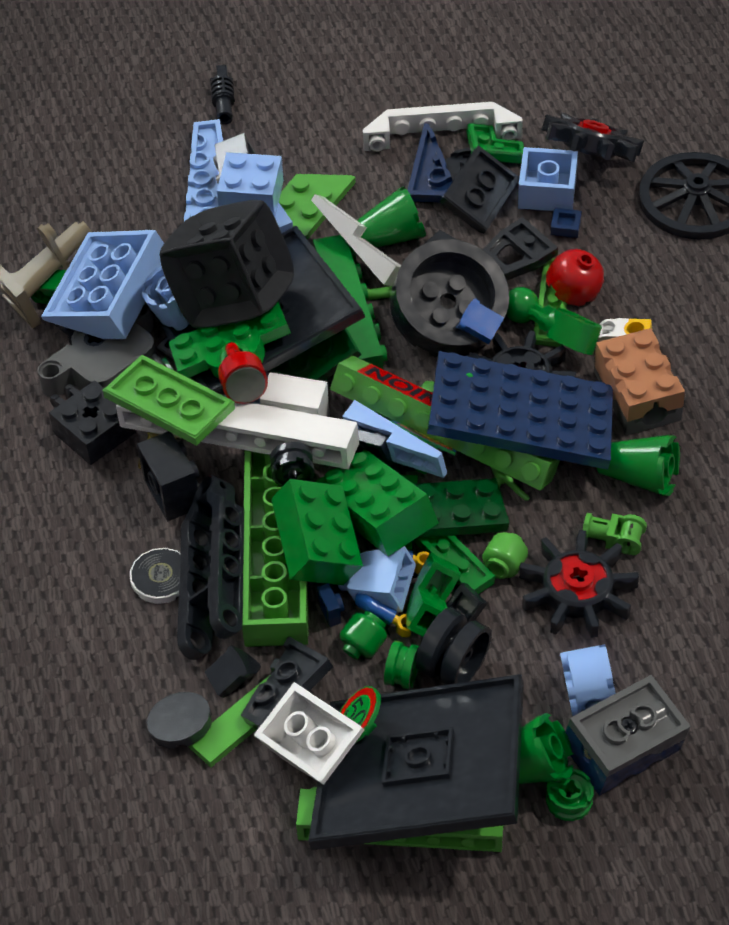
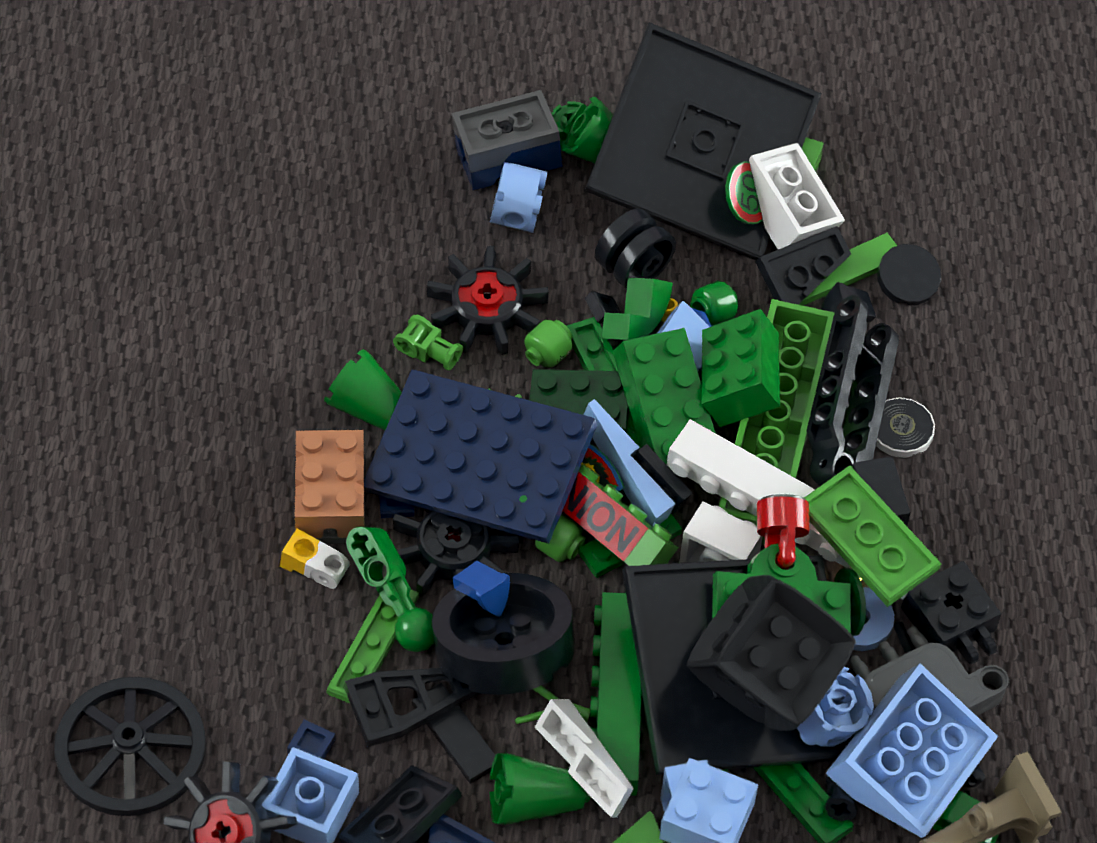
camera: 170 degrees left, 5 degrees up
black wheel [270,442,315,487] -> none
green wheel [384,640,419,690] -> none
red cylinder [546,249,604,306] -> none

